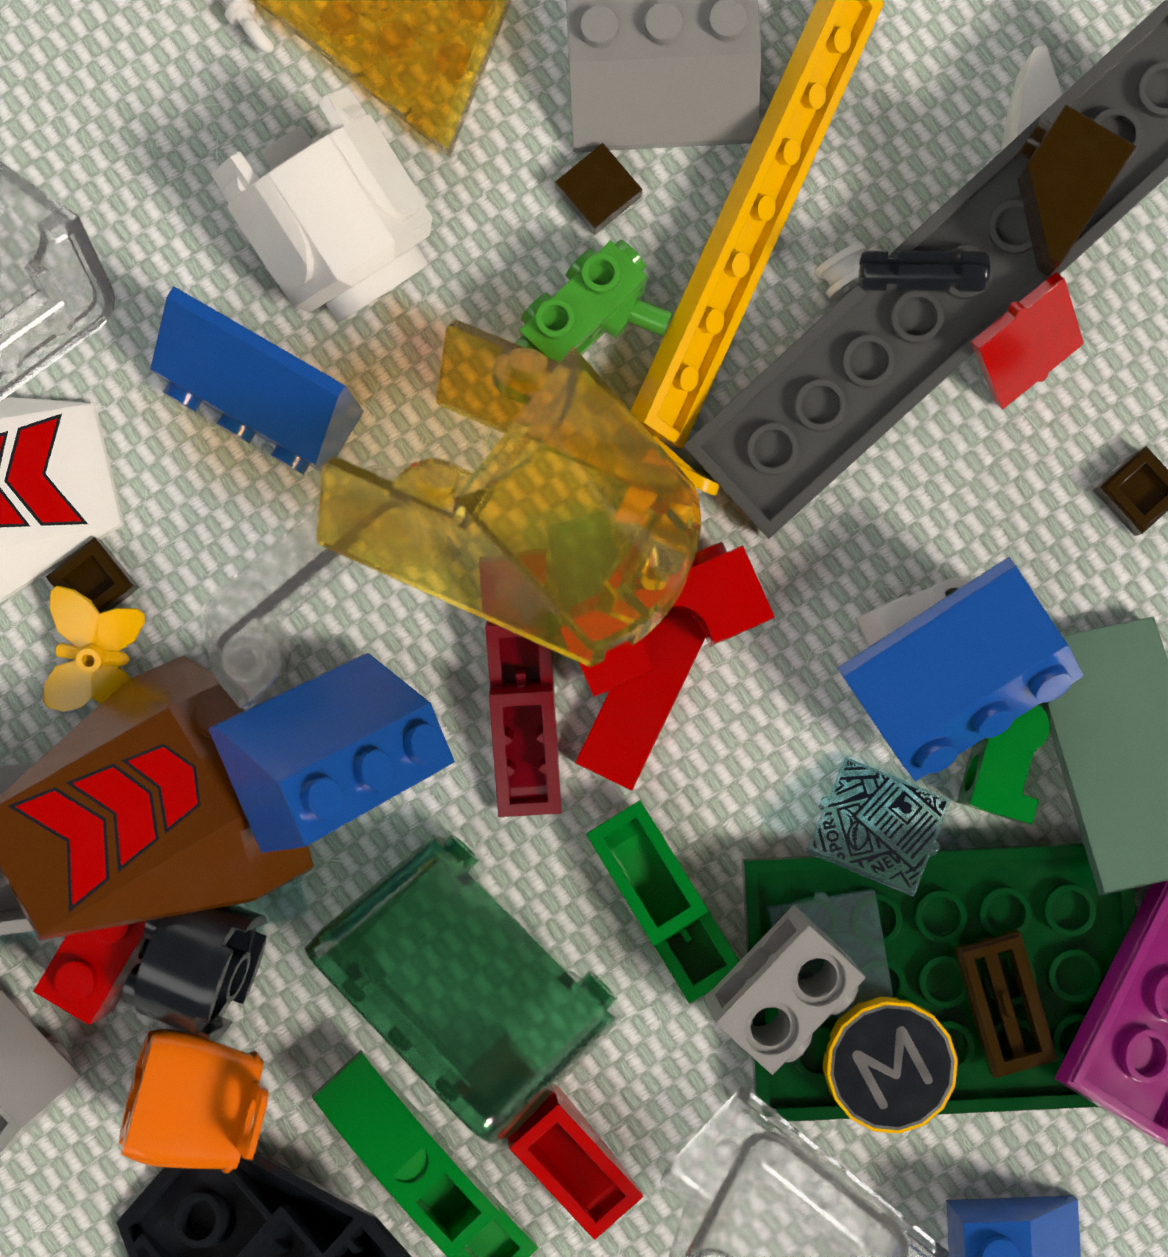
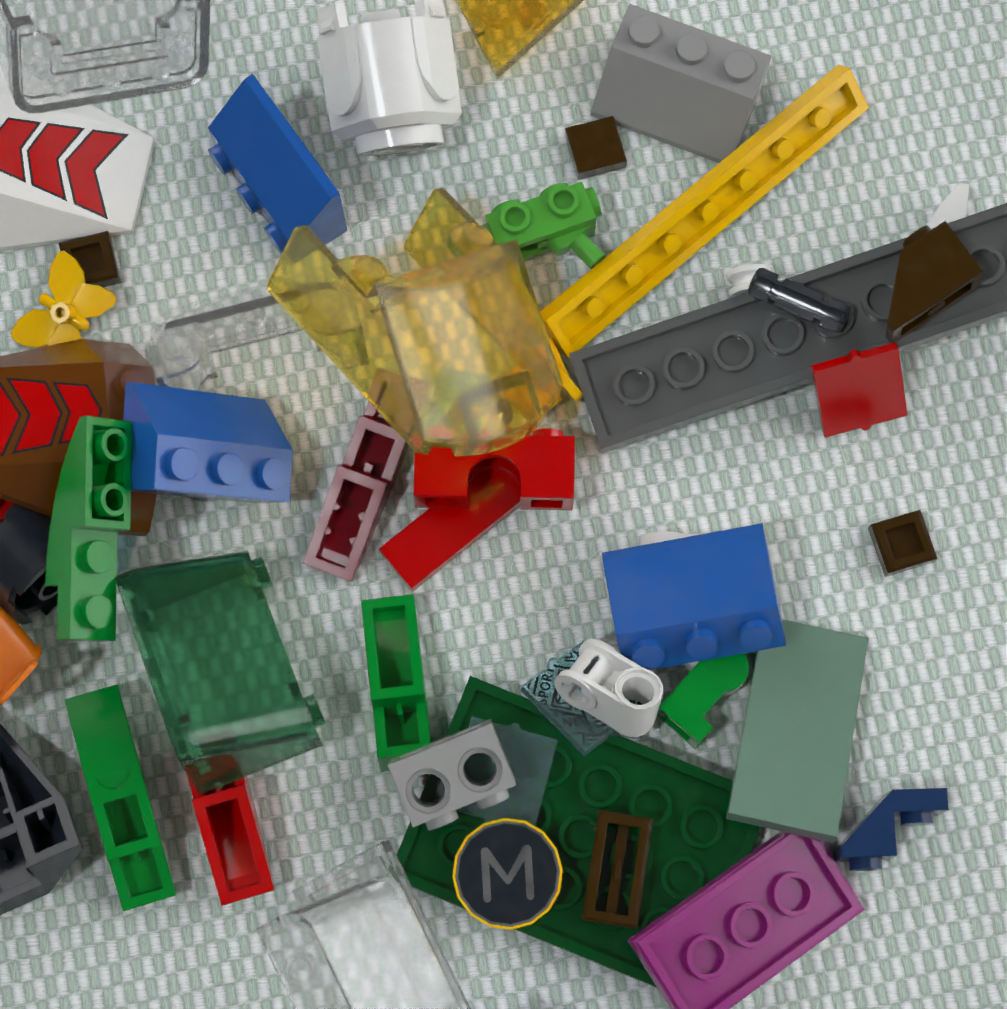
camera: 20 degrees right, 10 degrees down
none -> green slope [45,416,132,642]
none -> white piece [554,638,663,737]

